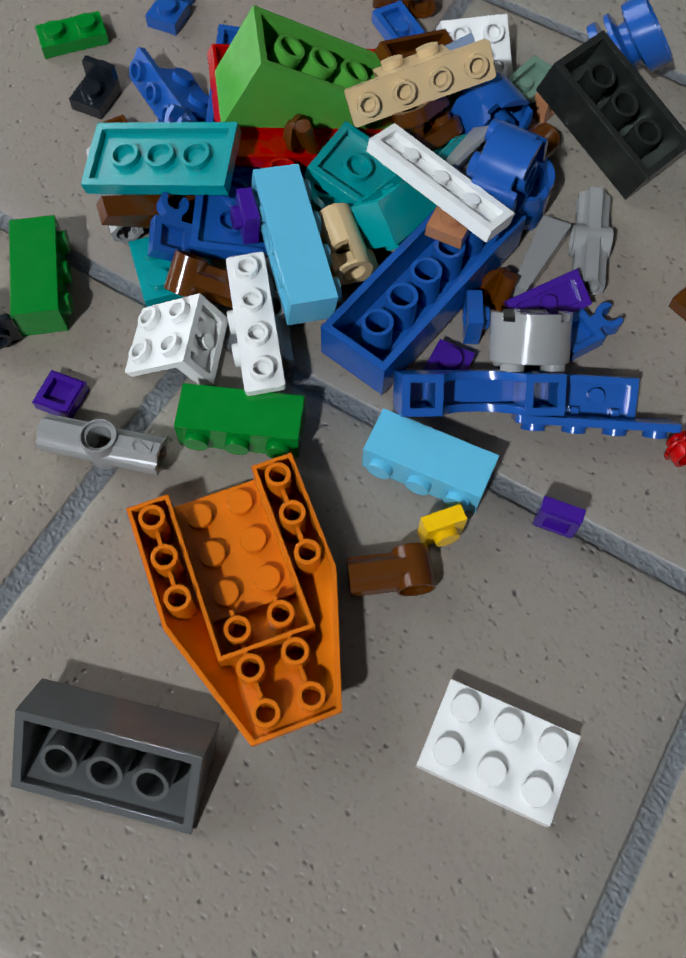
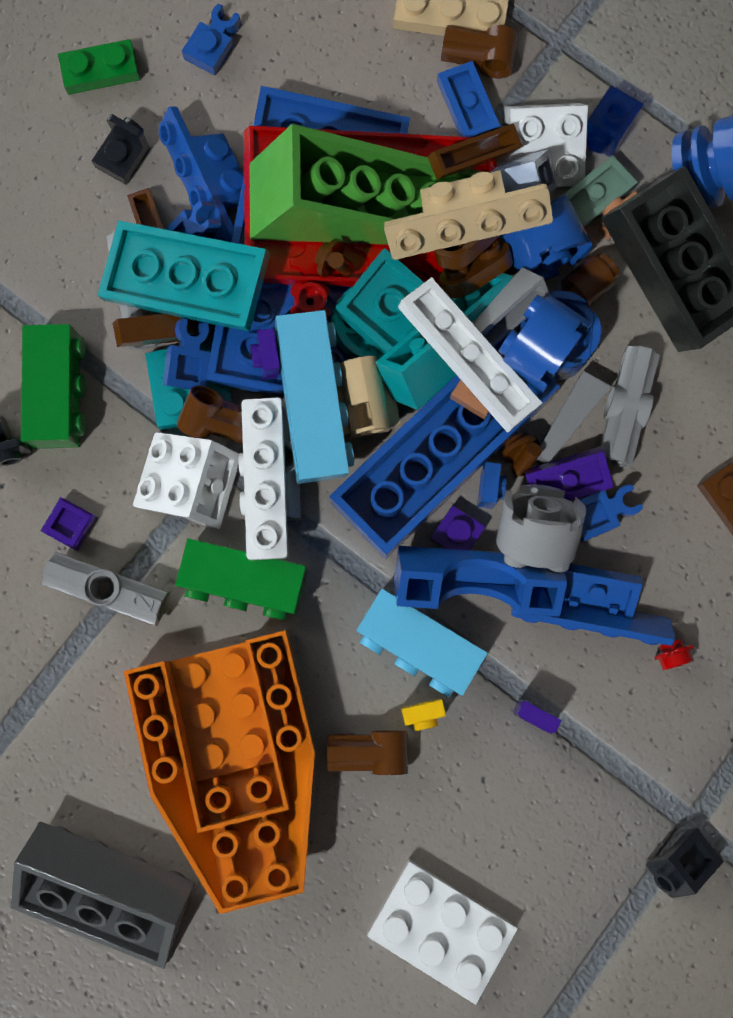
camera: 10 degrees right, 15 degrees up
none -> clear blue brick [586,85,644,157]

